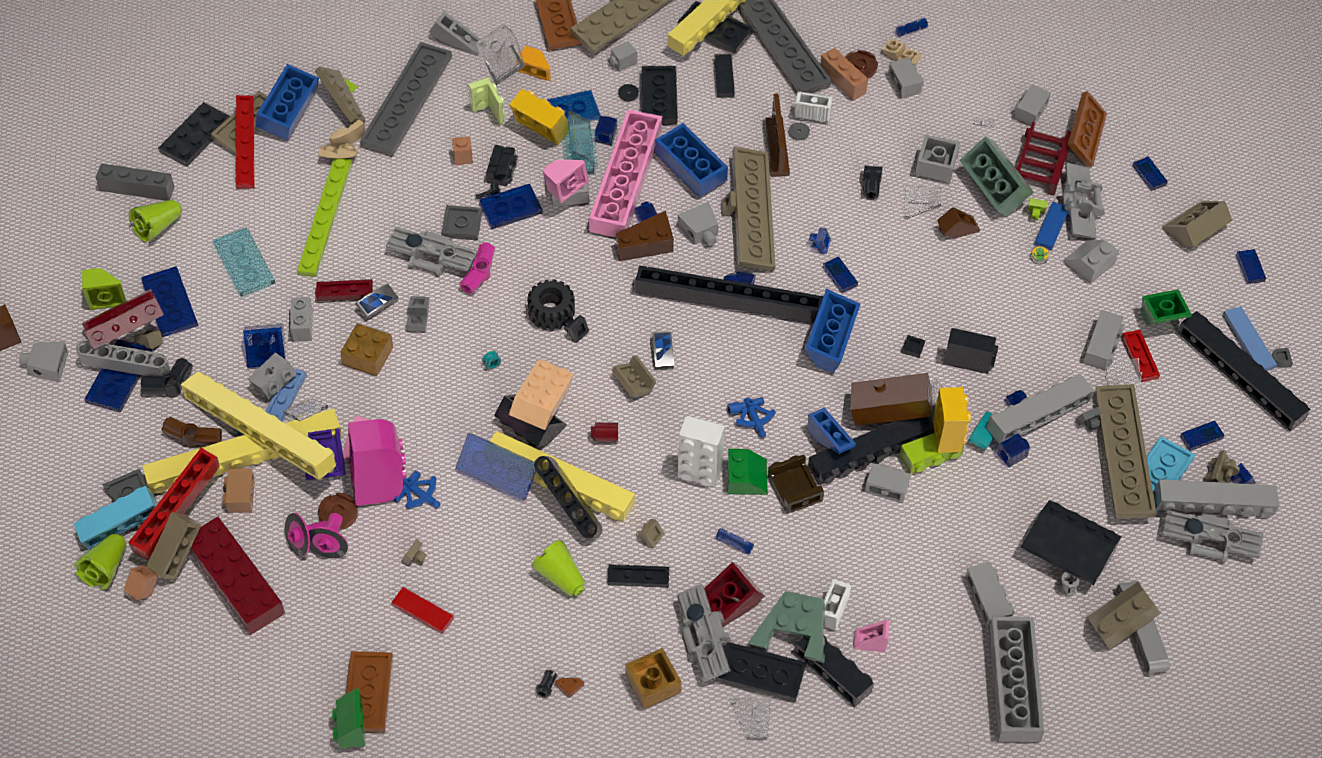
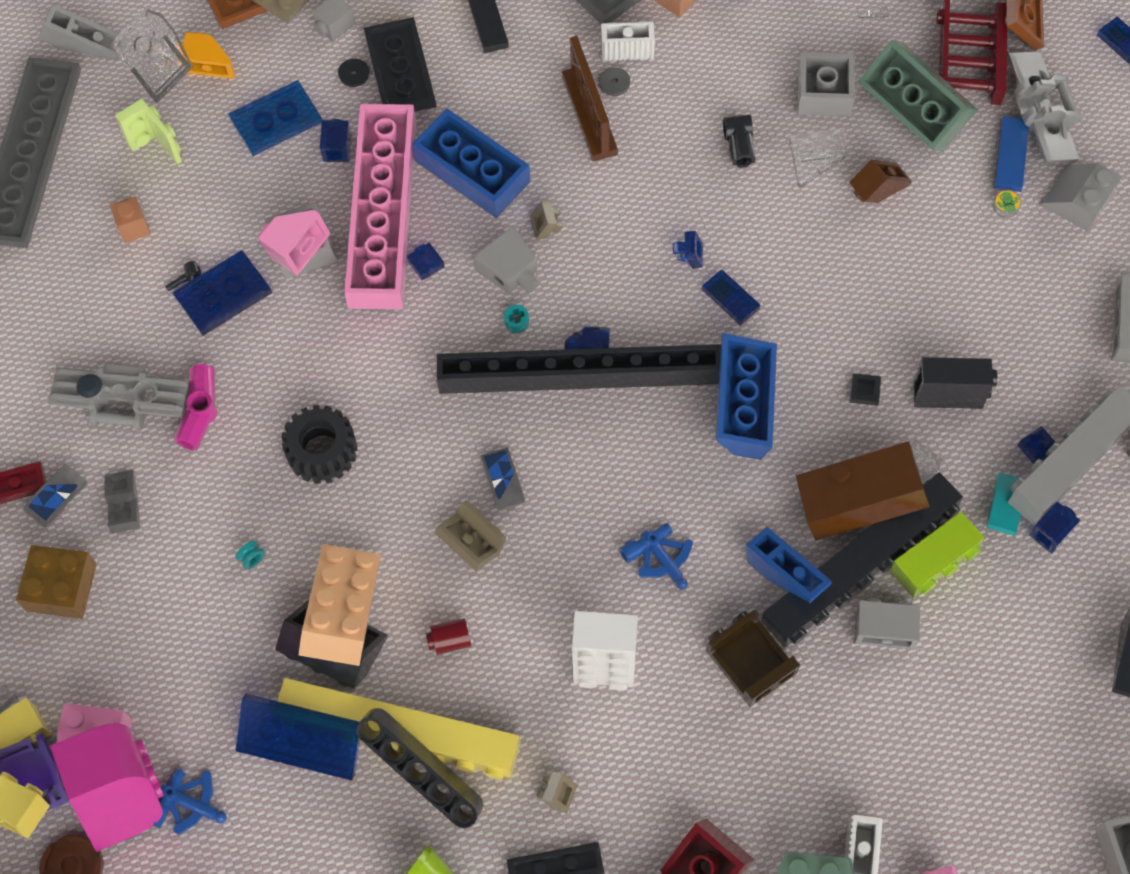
camera: 10 degrees left, 10 degrees up
dark grey tile [441,205,483,241] -> none
black brick [486,145,518,186] -> none
yellow brick [509,88,570,145] -> none
black tile [565,315,590,342] -> none
clear light blue slope [568,111,598,175] -> none
reddish brown wedge [616,210,674,261] -> none
clear blue axle [716,528,754,554] -> none
green slope [728,449,768,495] -> none
dark tan plate [732,146,775,271] -> none
yellow brick [933,387,971,453] -> none
light grey brick [965,562,1014,629] -> none
lime tile [1027,198,1048,220] -> none
none -> teal bush [504,305,529,333]

